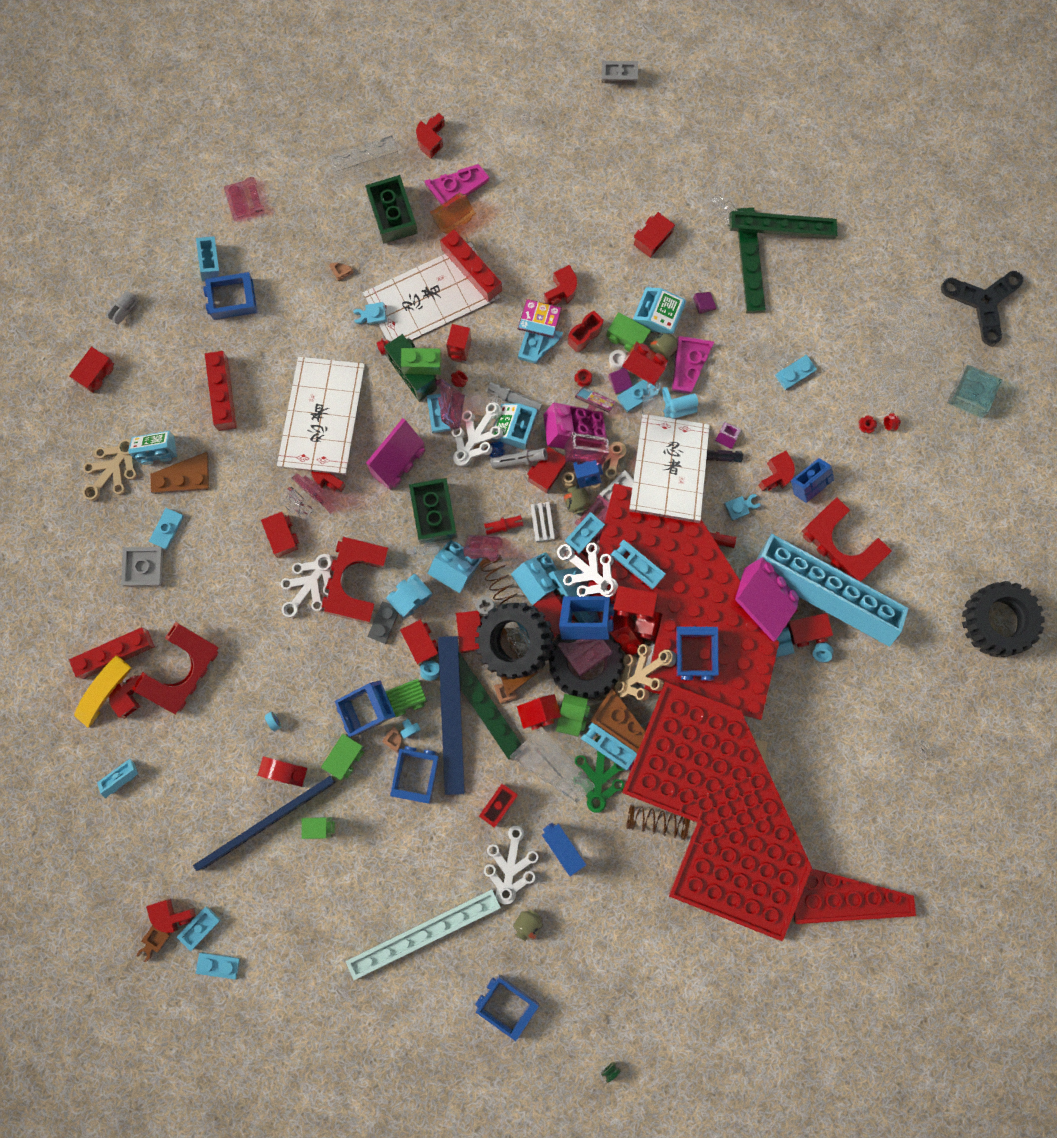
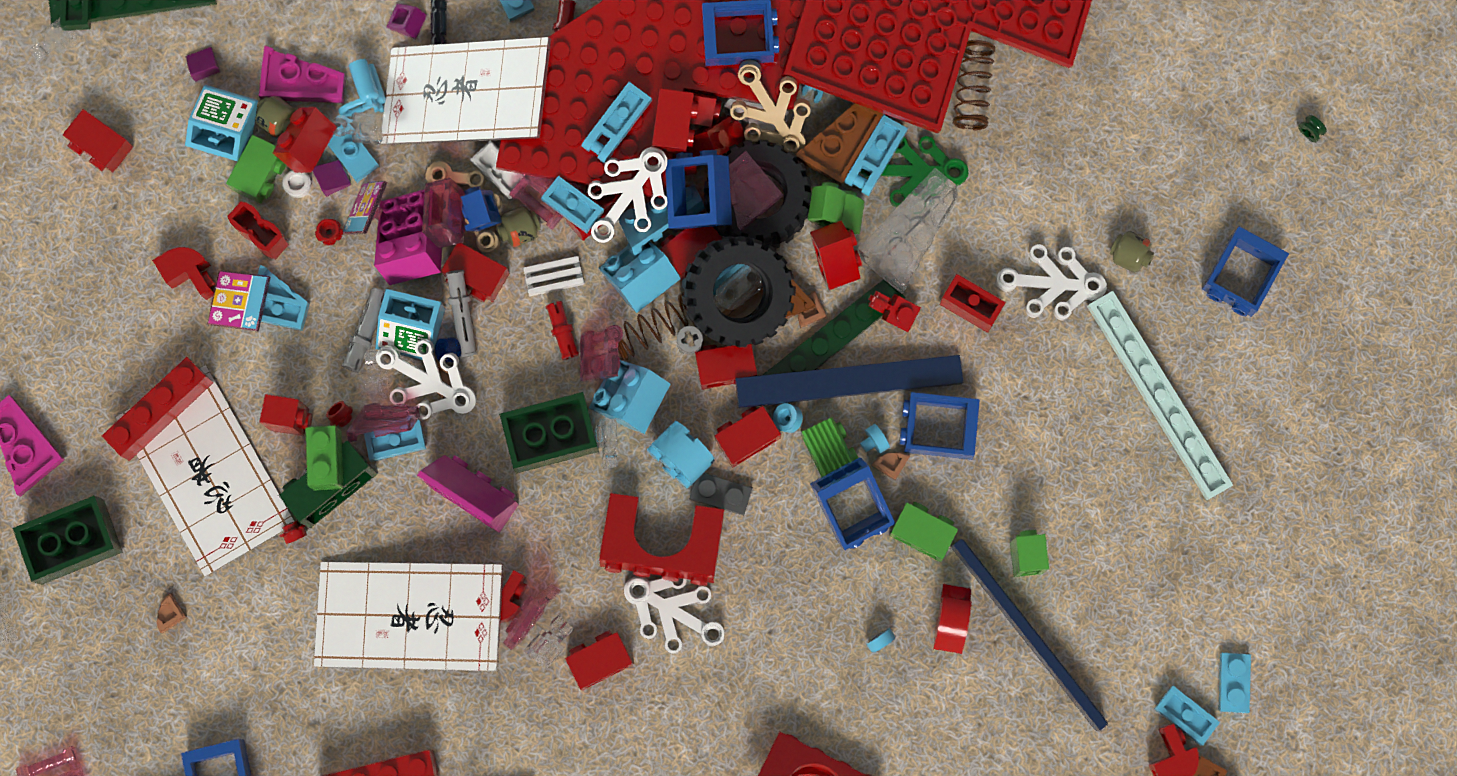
camera: 90 degrees left, 0 degrees up
medium azure plate [353,302,387,325] -> none
clear orange brick [430,192,476,234] -> none
blue window [541,823,586,876] -> none
none -> red plate [868,291,921,332]

